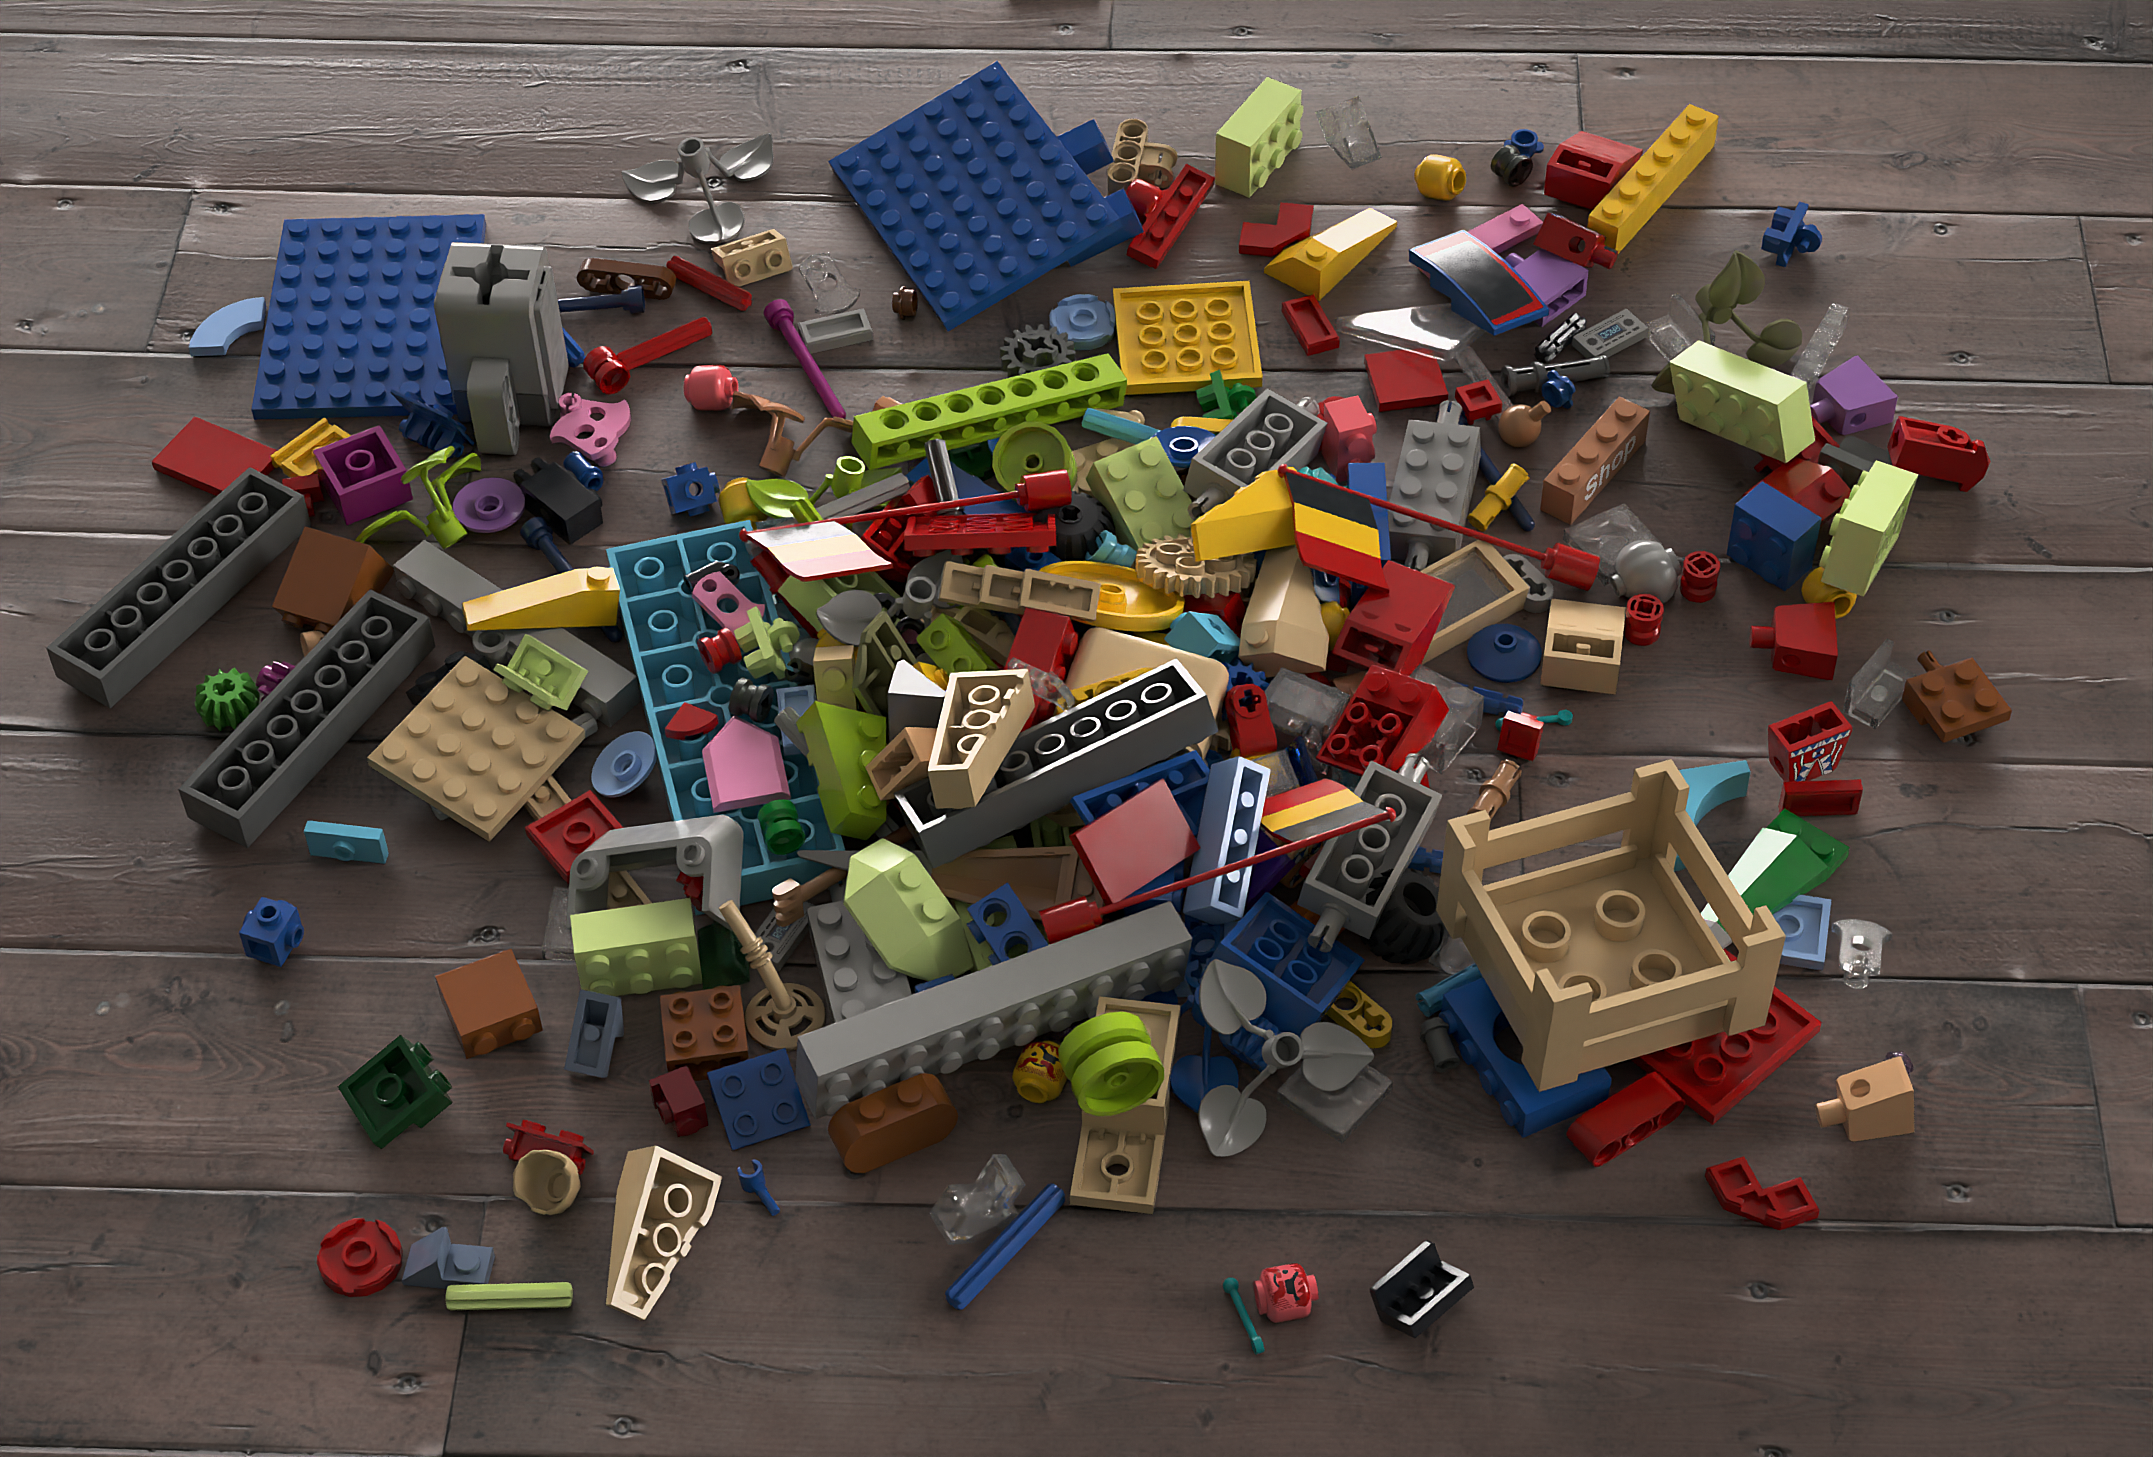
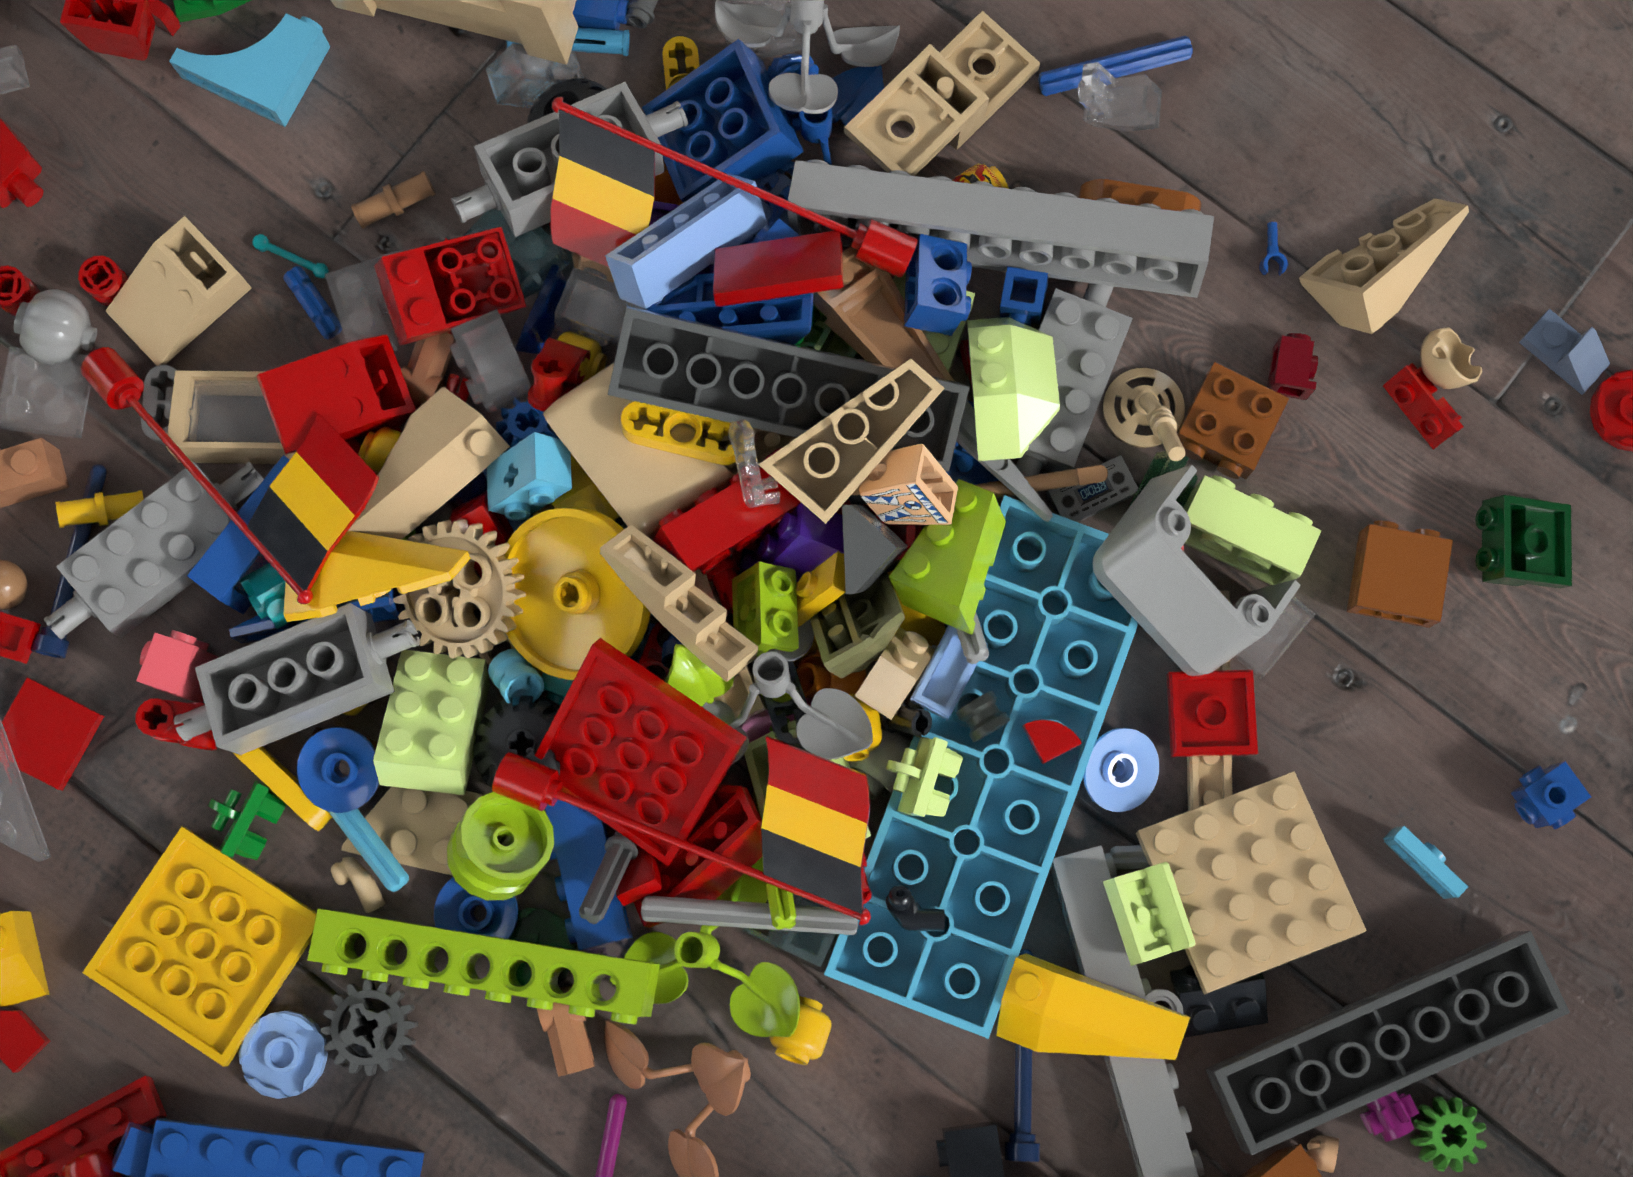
camera: 145 degrees left, 30 degrees up
yellowish green axle [445,1282,573,1310] -> none
sand blue slope [564,990,624,1078] -> none
blue brick [661,462,720,516] -> none
bright pink piece [692,571,765,639] -> none
red wheel [697,627,742,674] -> none
bright pink tile [702,715,791,813] -> none
blue hinge [707,1048,811,1151] -> none
green wheel [758,799,806,855] -> none
lime wheel [1058,1012,1164,1116] -> none
red tile [1281,294,1340,356] -> none
blue dish [1467,624,1542,683] -> none
red tile [1497,711,1544,761] -> none

